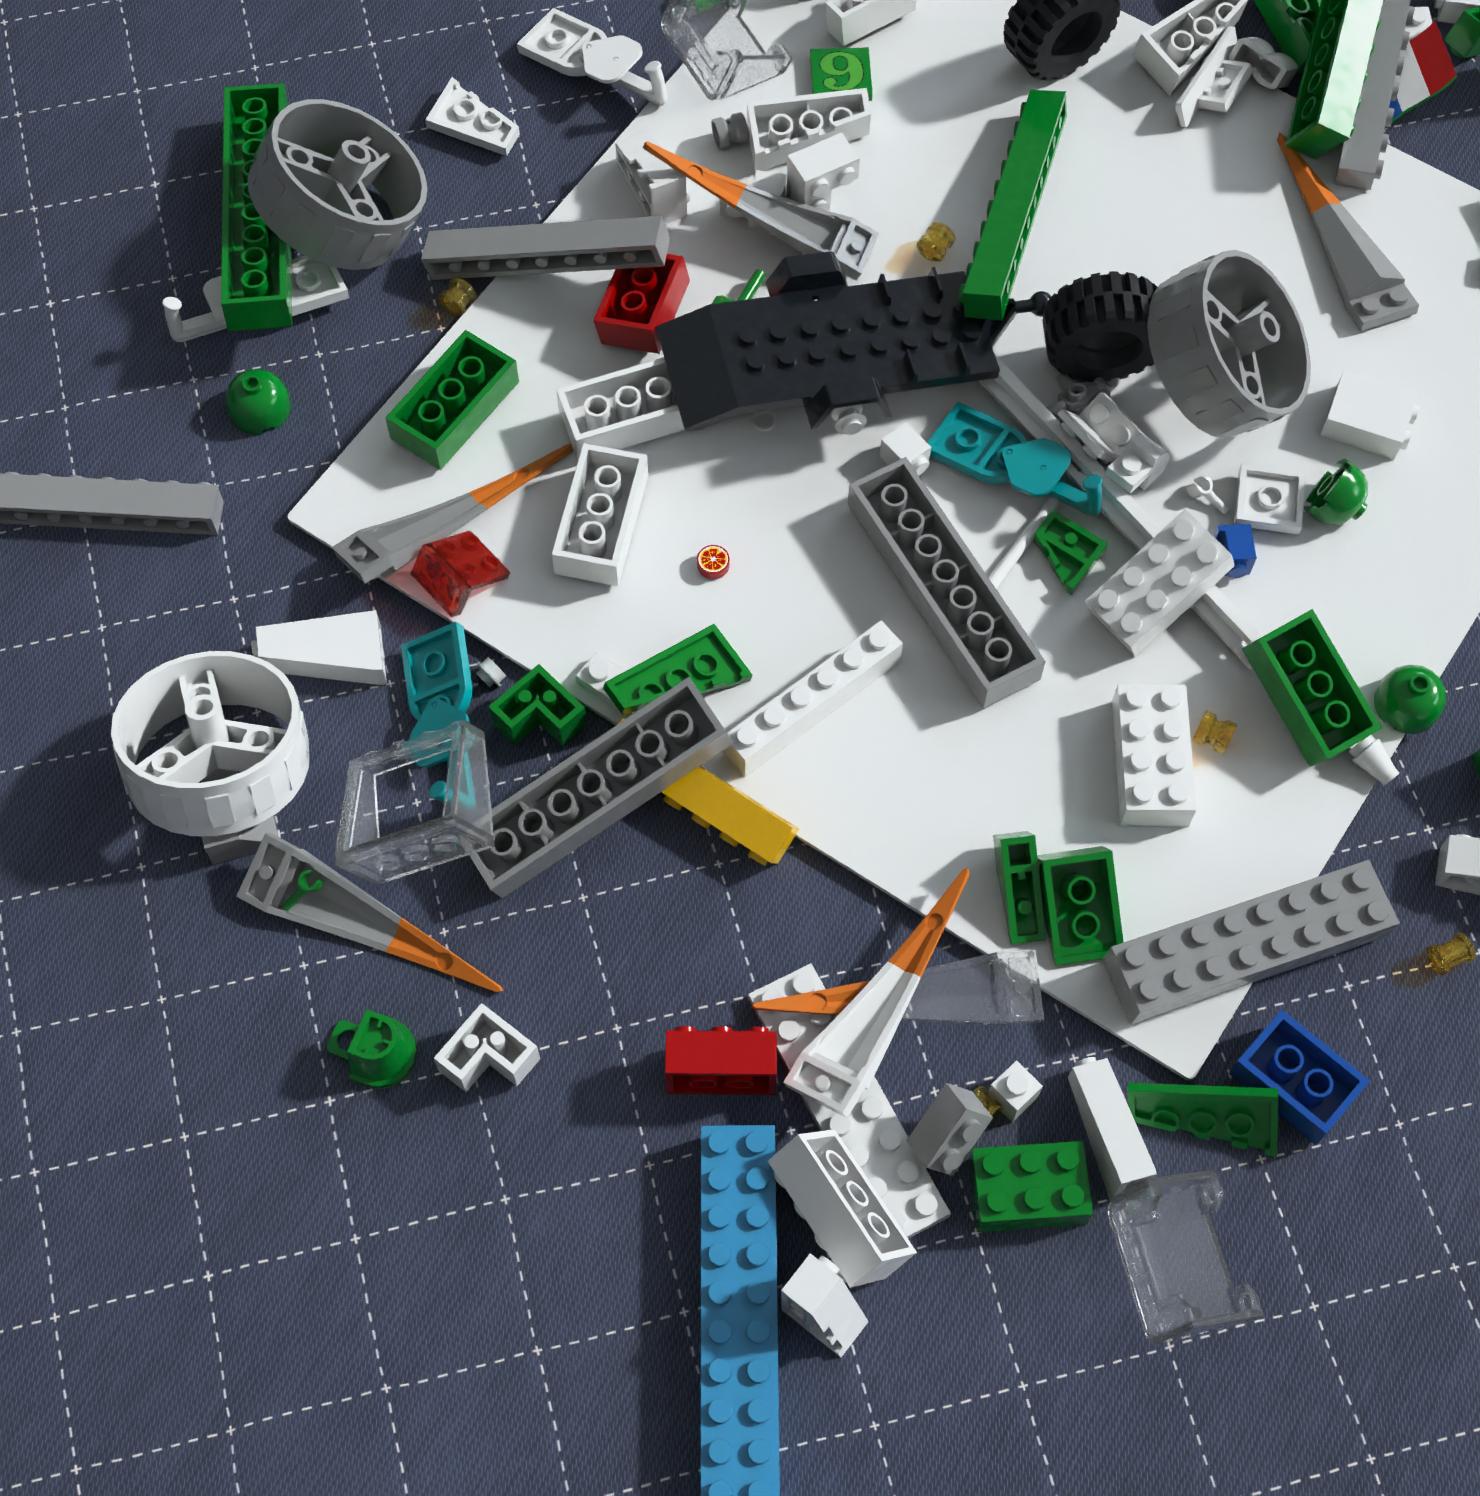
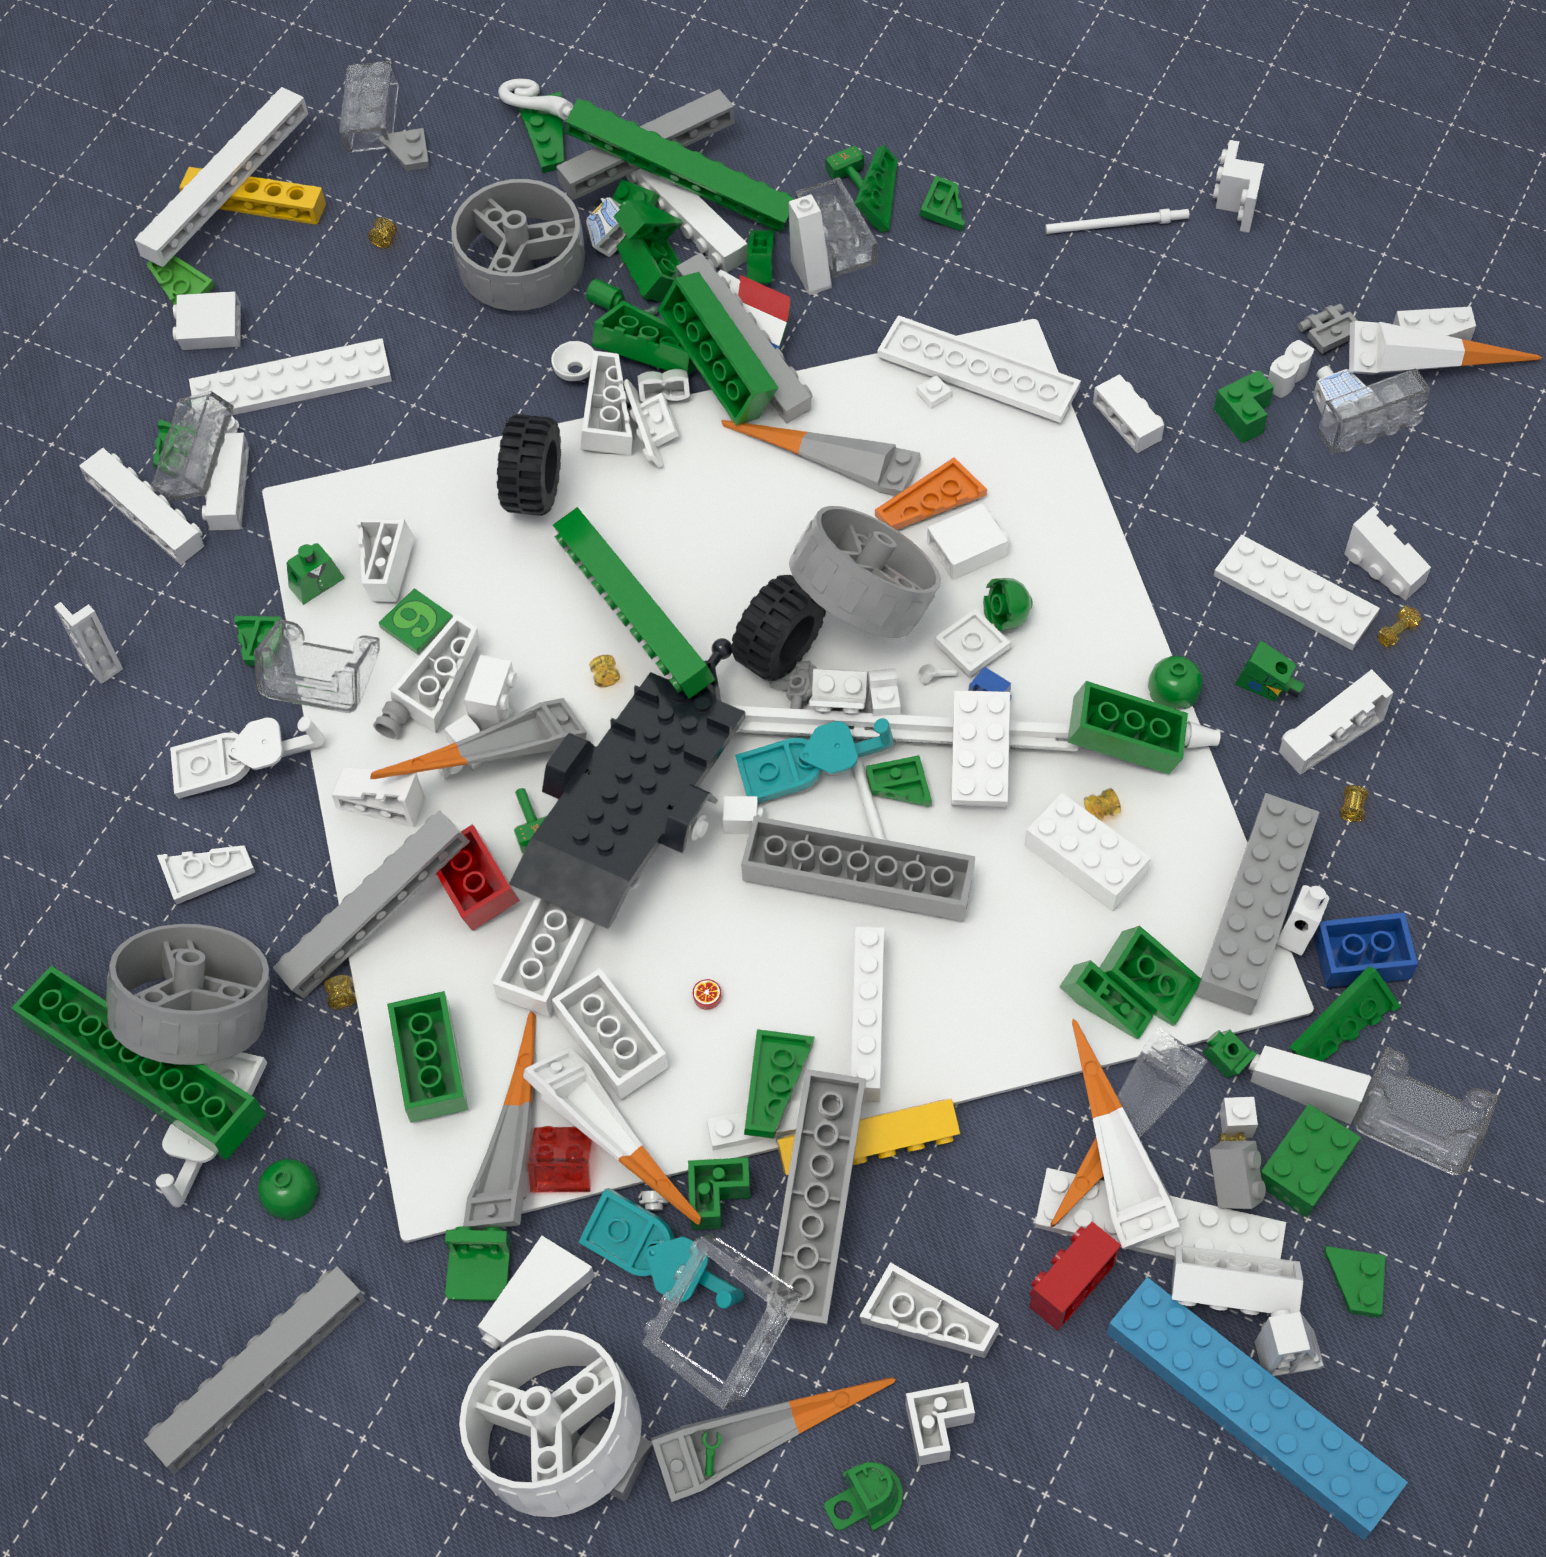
camera: 45 degrees left, 5 degrees down
none -> green bracket [445,1226,511,1302]
none -> white plate [523,1047,701,1225]
none -> white wedge [859,1262,1000,1358]
none -> orange wing [875,457,987,530]
none -> green brick [1202,1029,1257,1078]
none -> white torso [1276,885,1330,956]
none -> green wing [1324,1246,1385,1318]

